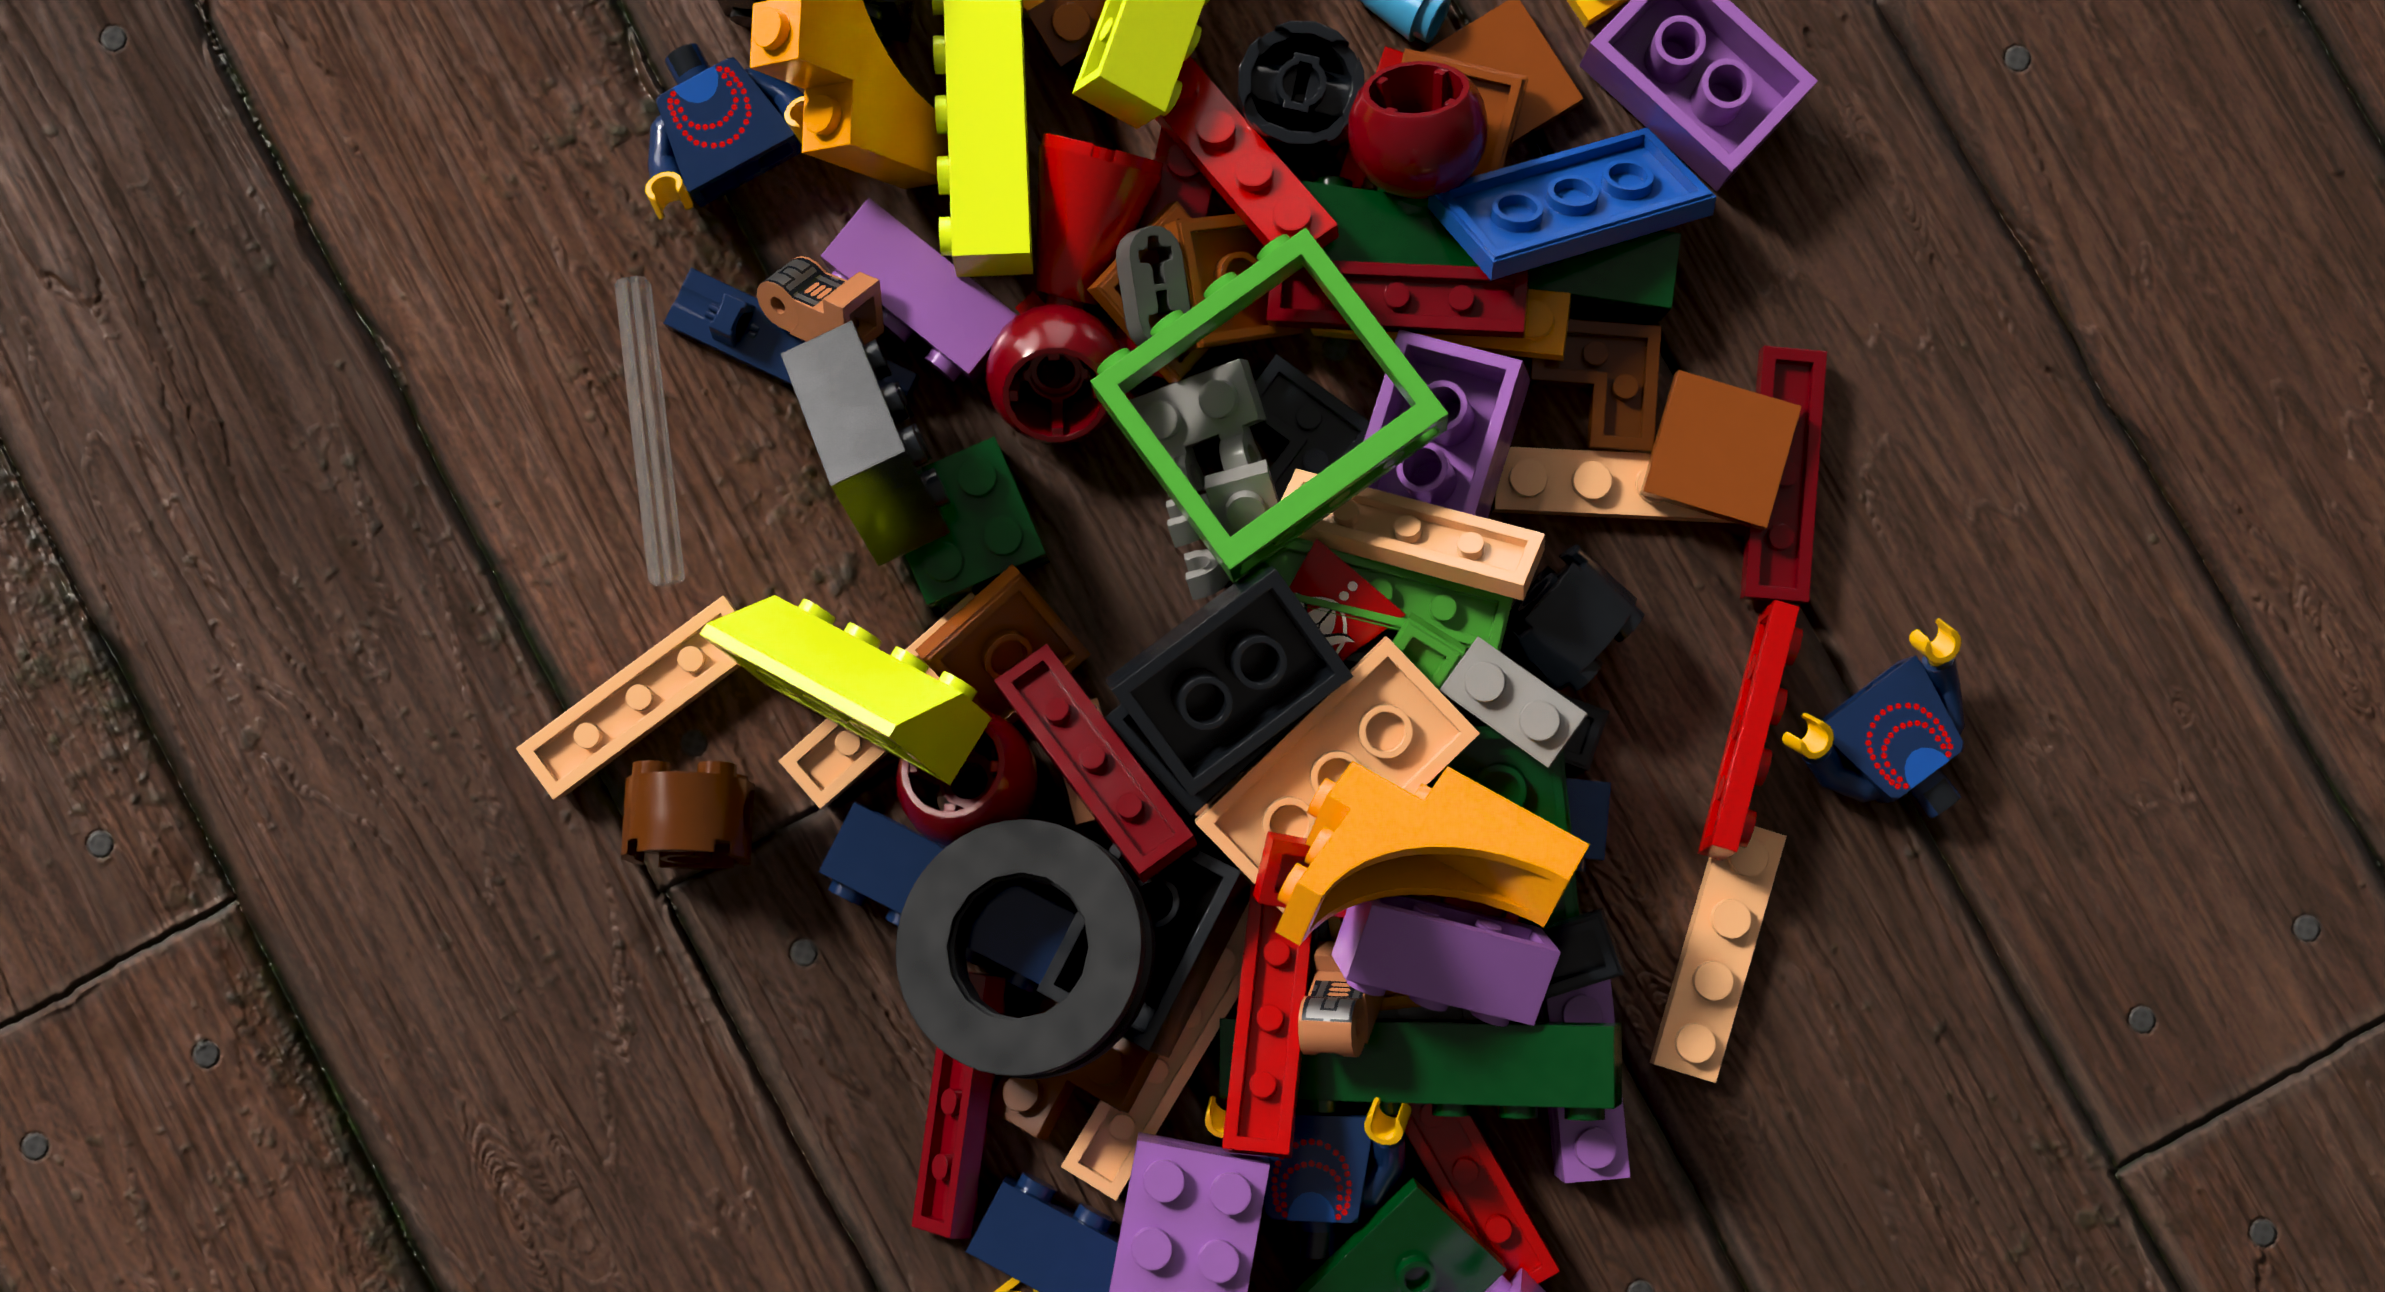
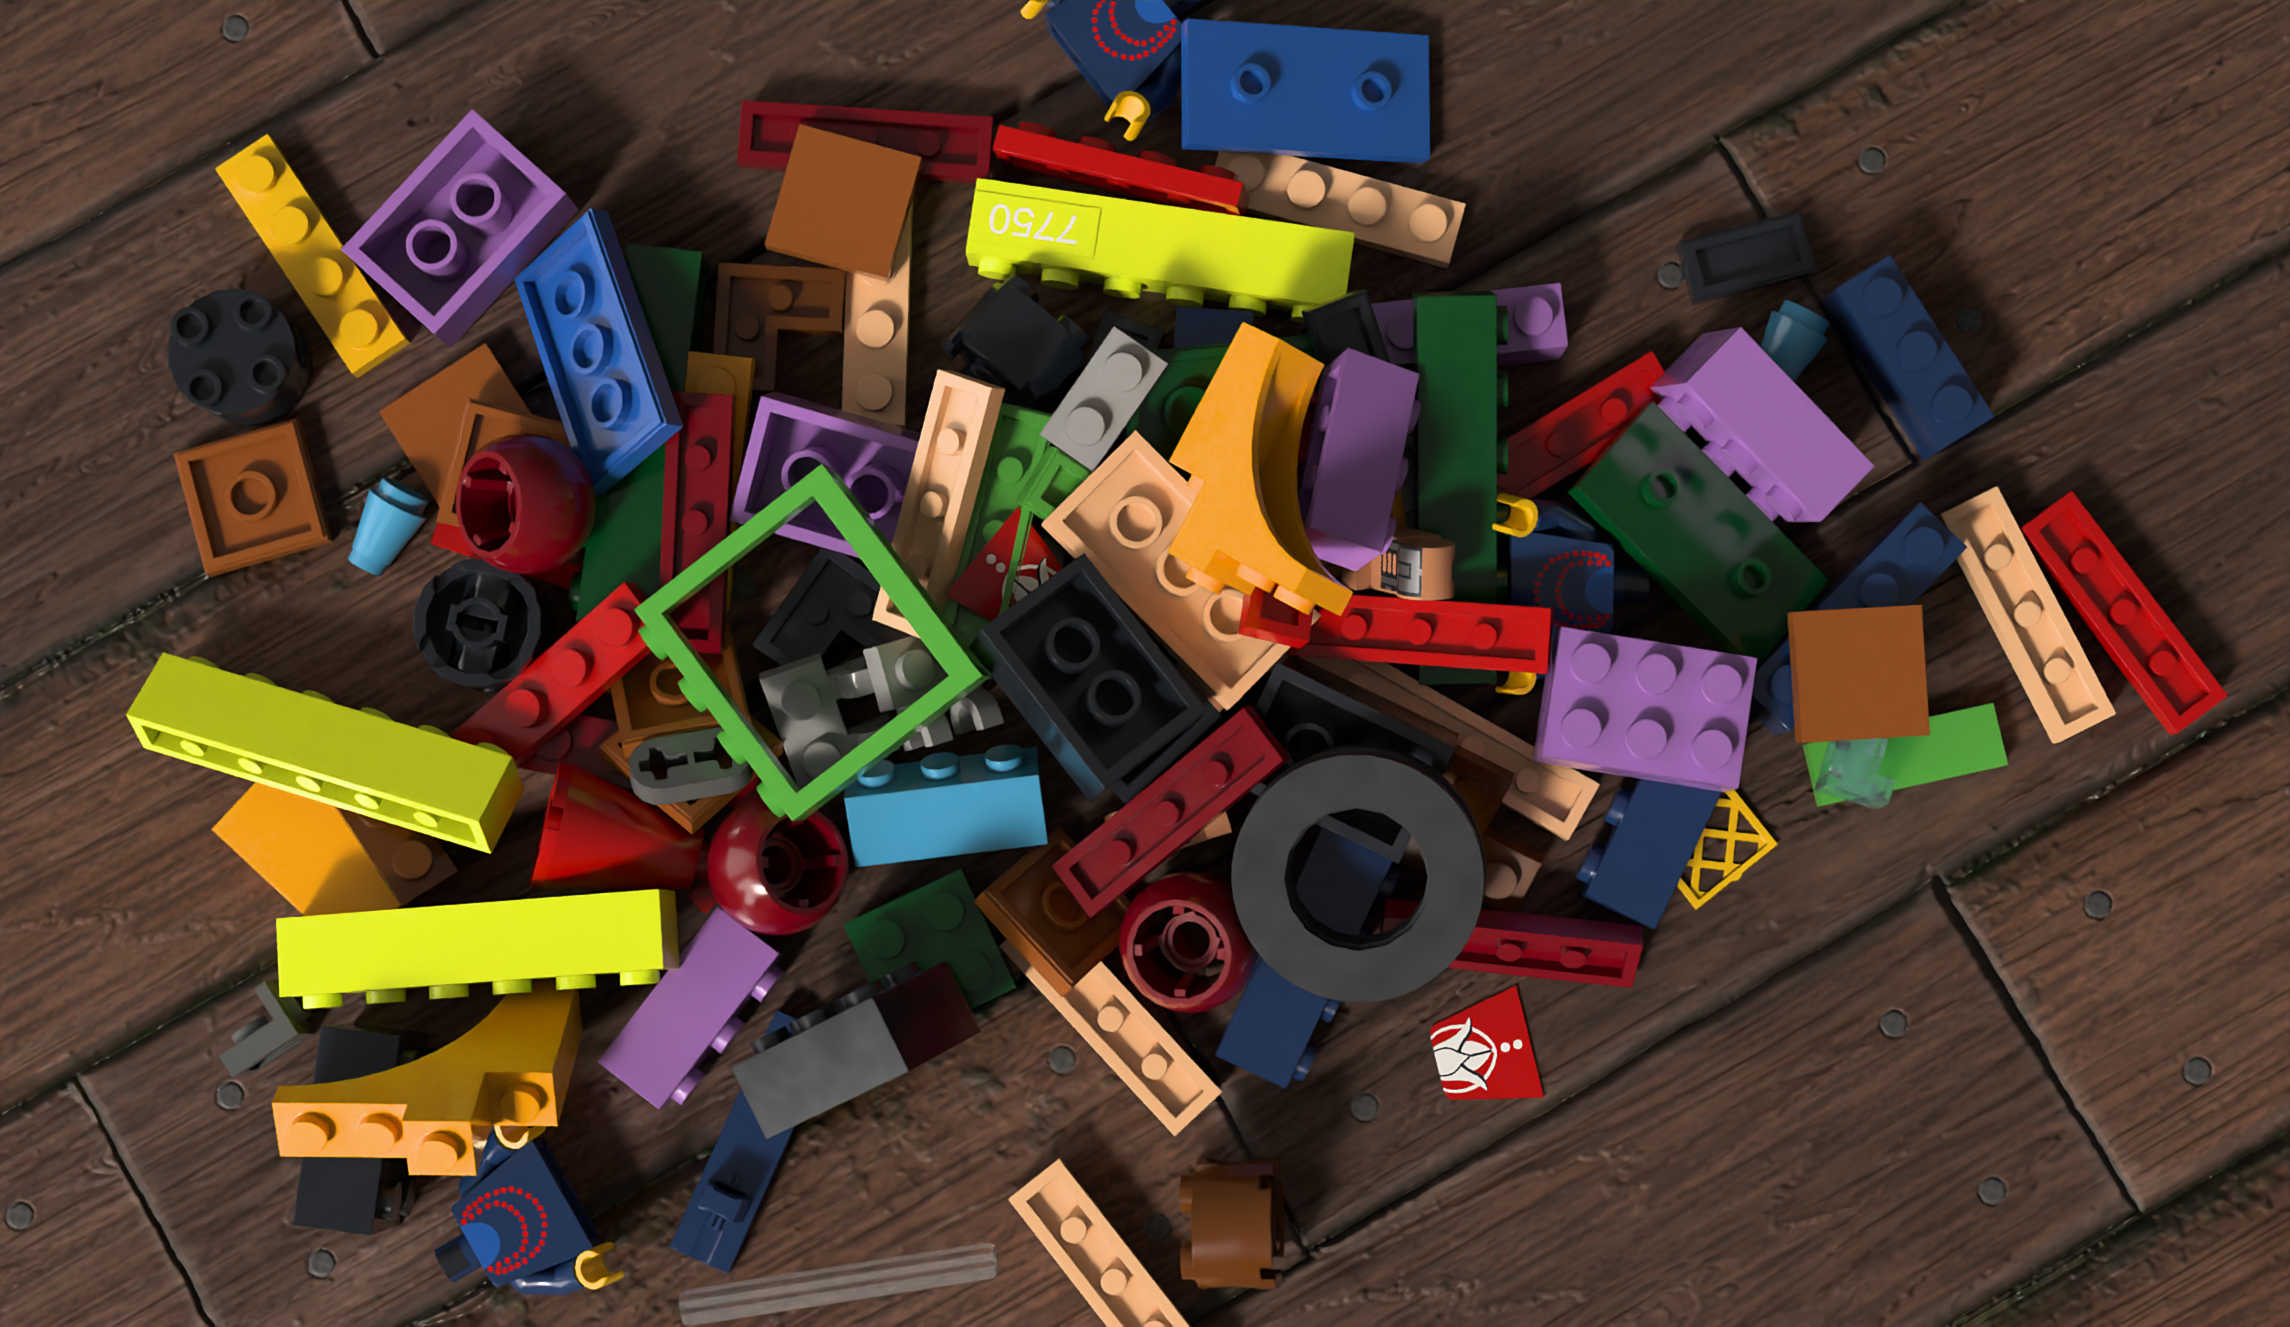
camera: 90 degrees left, 0 degrees up
neon yellow slope [700,595,992,785] -> none
nougat leg [757,256,884,344] -> none
none -> dark azure brick [844,745,1048,867]
none -> neon yellow brick [966,178,1355,324]
none -> blue plate [1181,18,1430,164]
none -> red sticker [1430,985,1544,1100]

